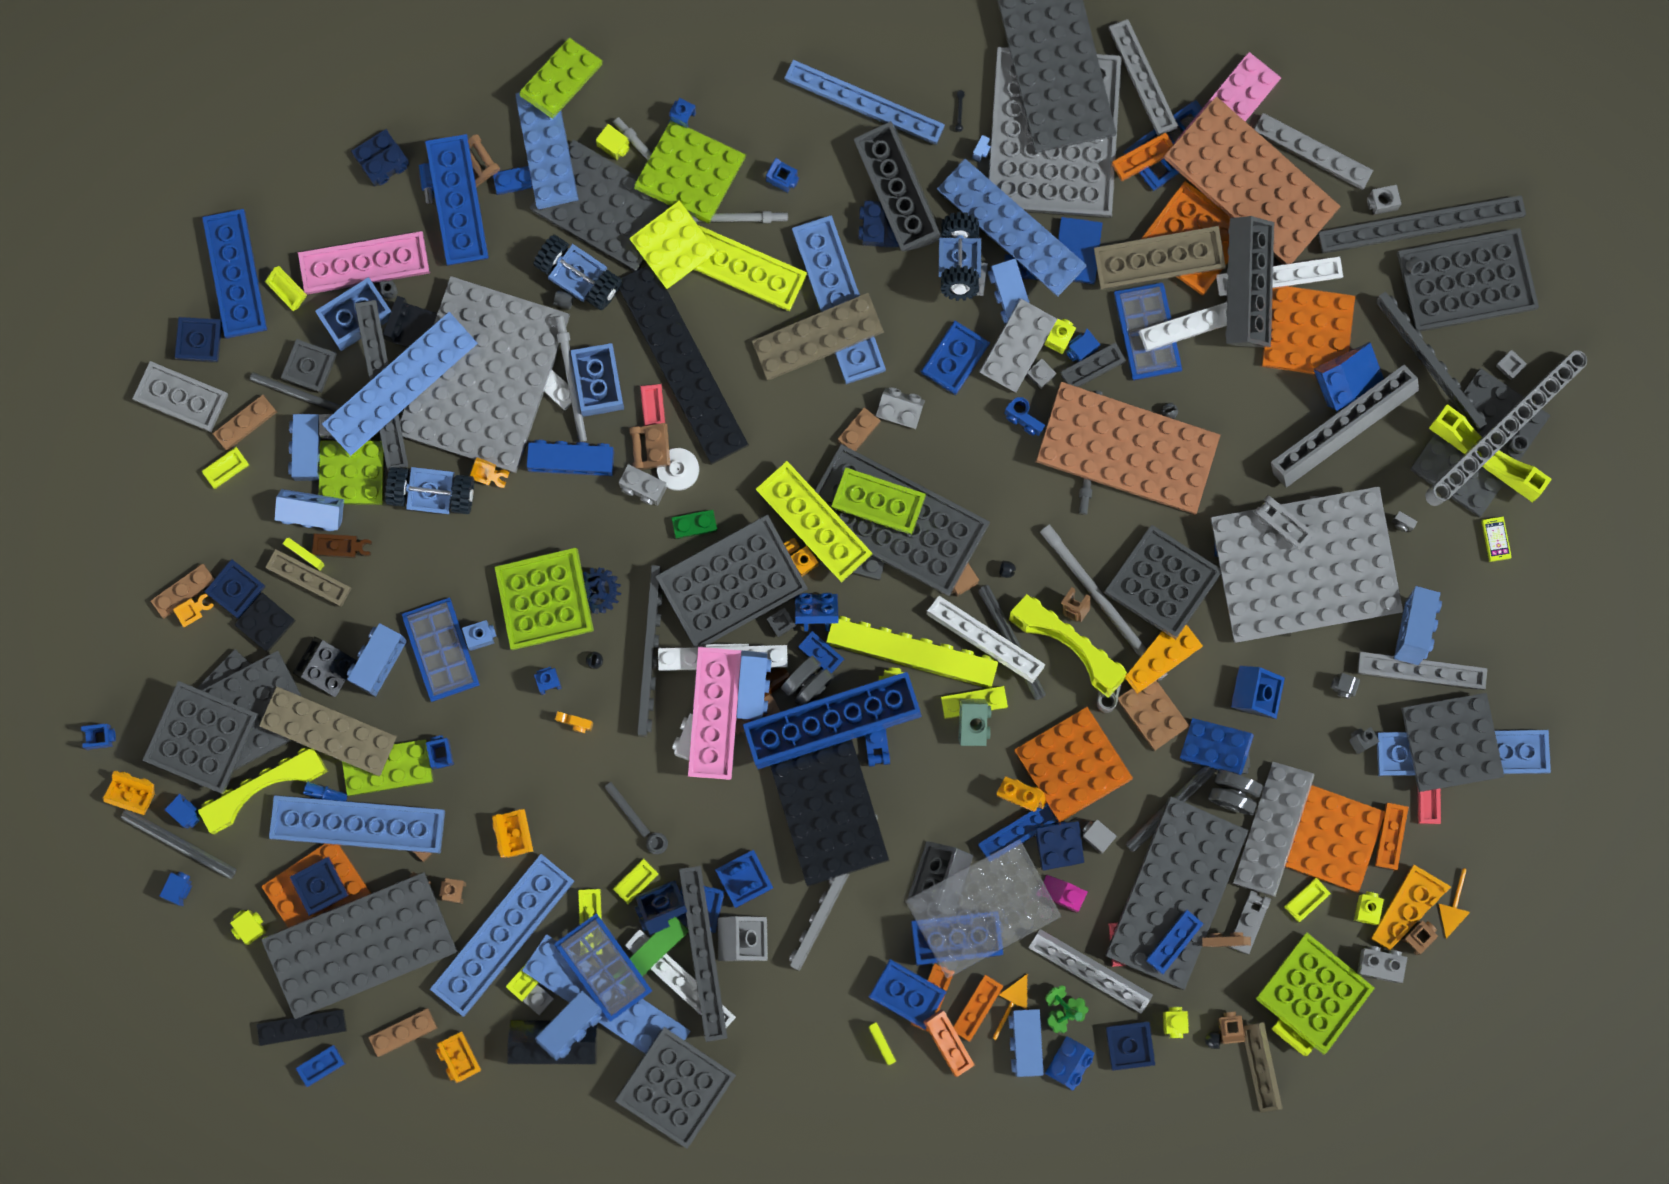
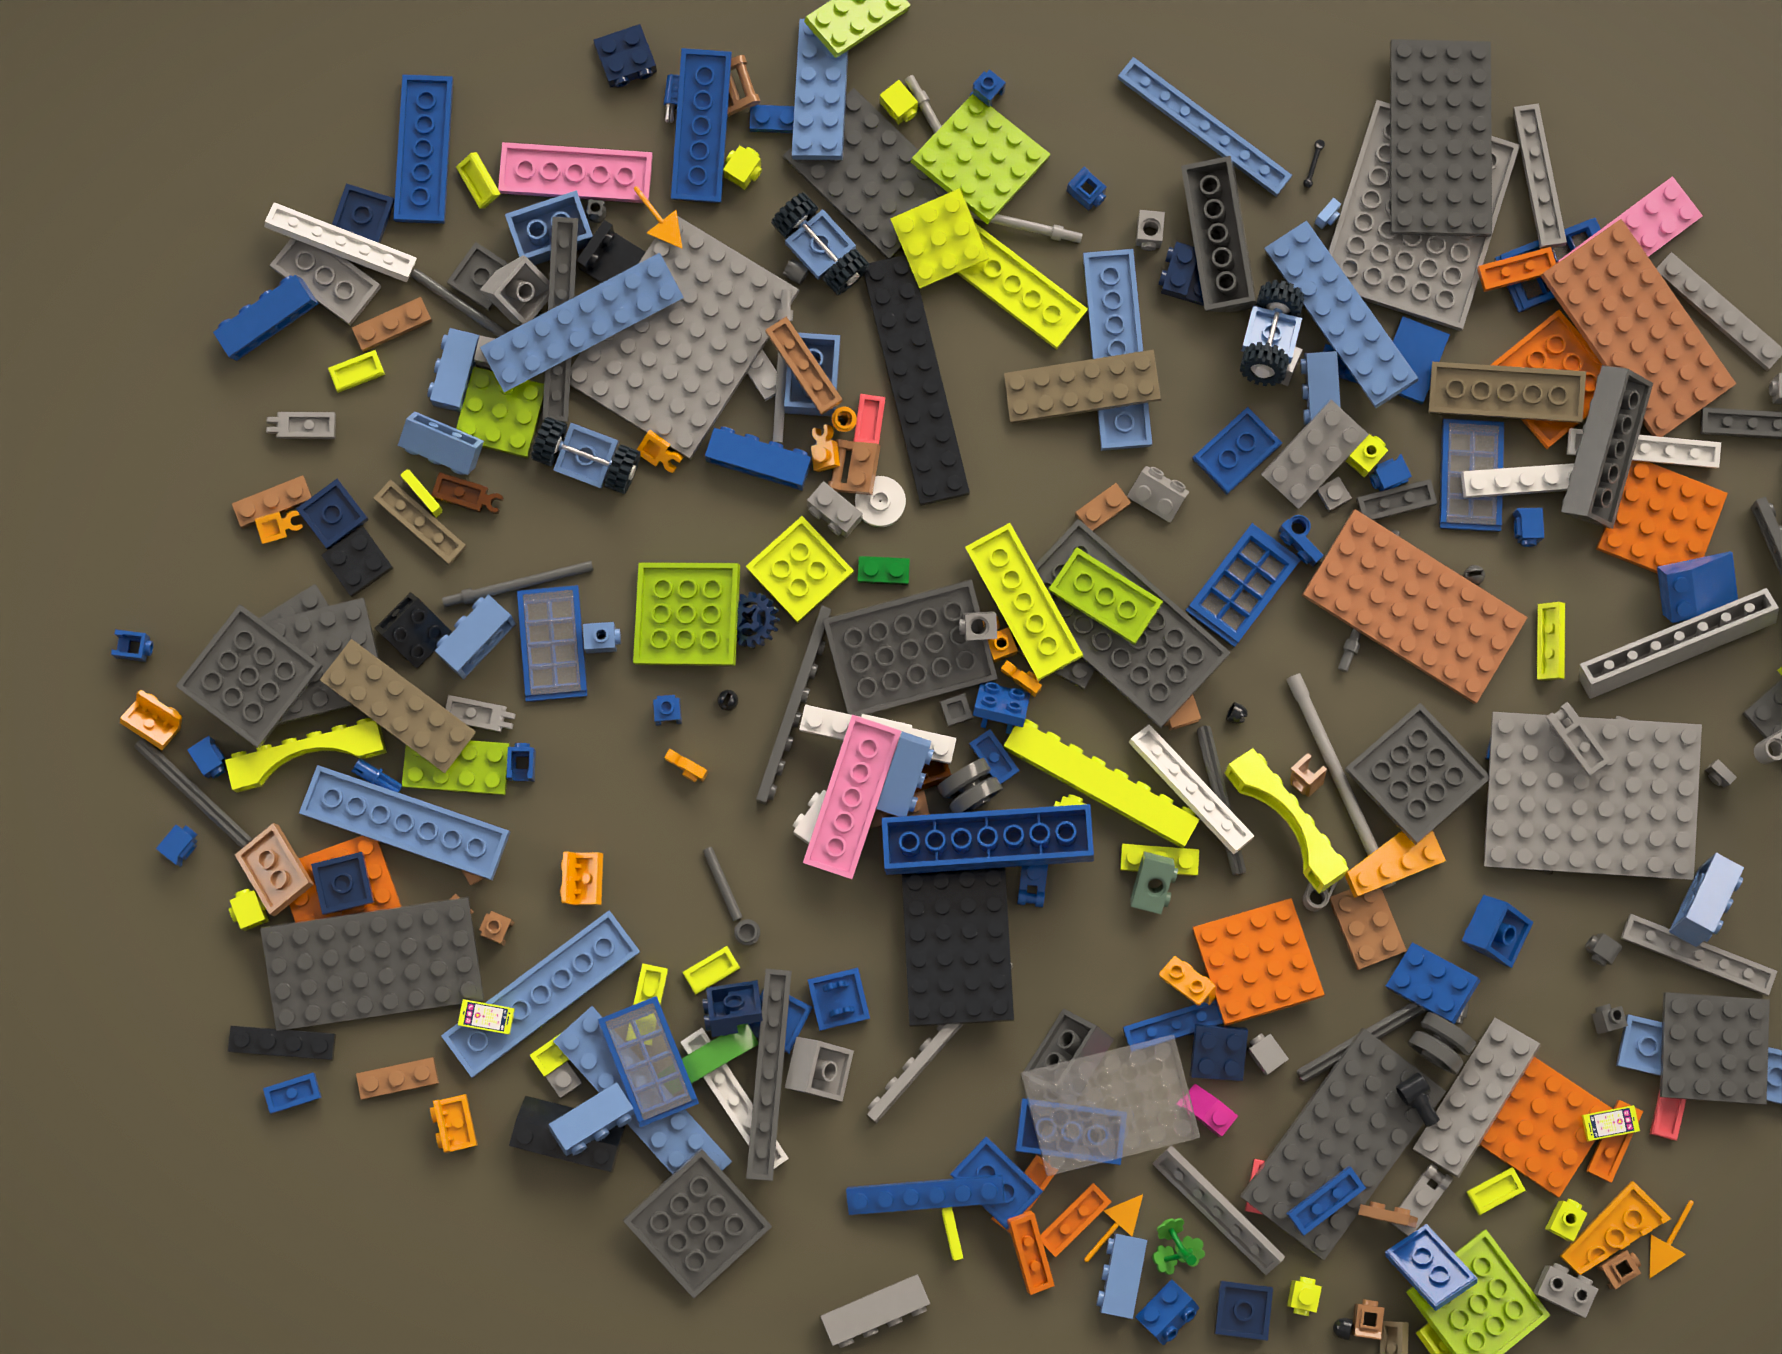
camera: 15 degrees right, 0 degrees up
none -> blue brick [213,275,319,361]
none -> medium nougat plate [235,823,314,916]
none -> white plate [264,203,417,282]
none -> light grey hinge [266,412,336,439]
none -> dark grey bar [442,561,593,608]
none -> light grey hinge [445,695,516,732]
none -> tile [458,999,515,1035]
none -> light grey slope [480,255,549,326]
none -> light orange piece [634,186,683,249]
none -> neon yellow brick [723,145,762,190]
none -> neon yellow plate [746,516,854,623]
none -> medium nougat plate [765,316,843,415]
none -> light orange plate [811,424,840,472]
none -> light grey brick [820,1274,930,1348]
none -> light orange cone [831,407,857,432]
none -> blue plate [846,1175,1005,1215]
none -> light grey brick [959,612,997,640]
none -> light orange plate [1000,660,1042,697]
none -> light grey brick [1135,210,1165,251]
none -> blue piece [1185,523,1301,647]
none -> tile [1385,1224,1477,1311]
none -> black pin [1396,1073,1440,1127]
none -> blue window [1512,508,1544,547]
none -> neon yellow plate [1537,602,1565,681]
none -> tile [1581,1105,1640,1141]

